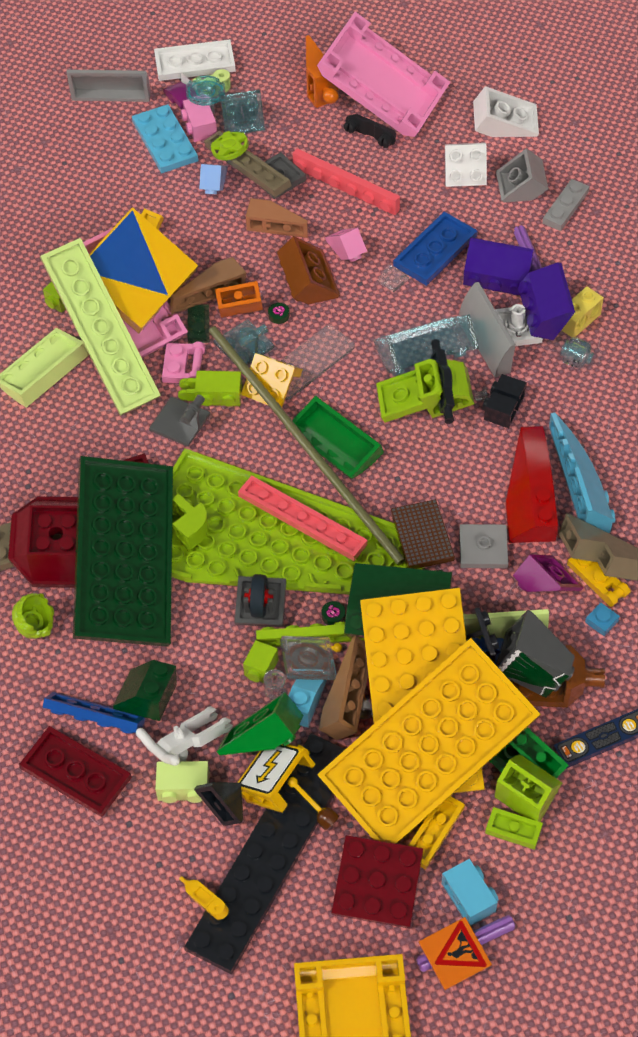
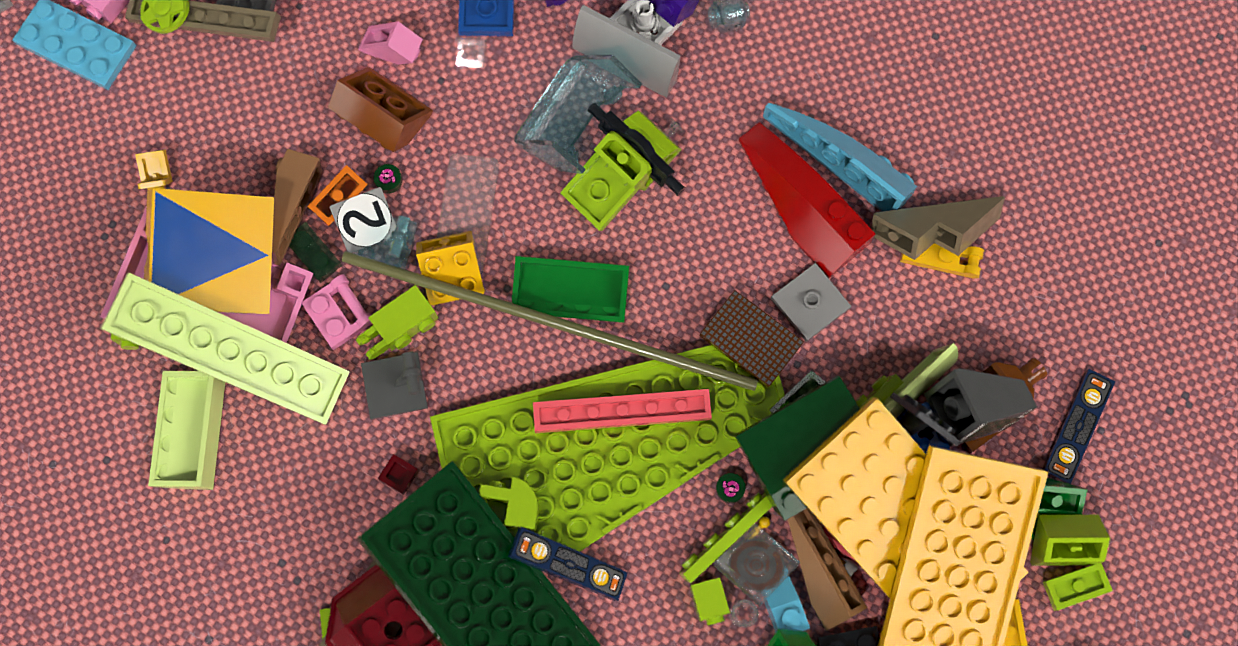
camera: 40 degrees left, 20 degrees up
light blue slope [199,164,228,194] -> none
dark grey plate [234,574,287,628] -> none
nougat slope [246,198,308,238] -> none
black piece [482,374,527,429] -> none
magenta slope [513,554,584,592] -> none
dark azure plate [585,602,620,636] -> none
none -> sticker [330,187,399,253]
none -> tile [508,527,628,601]

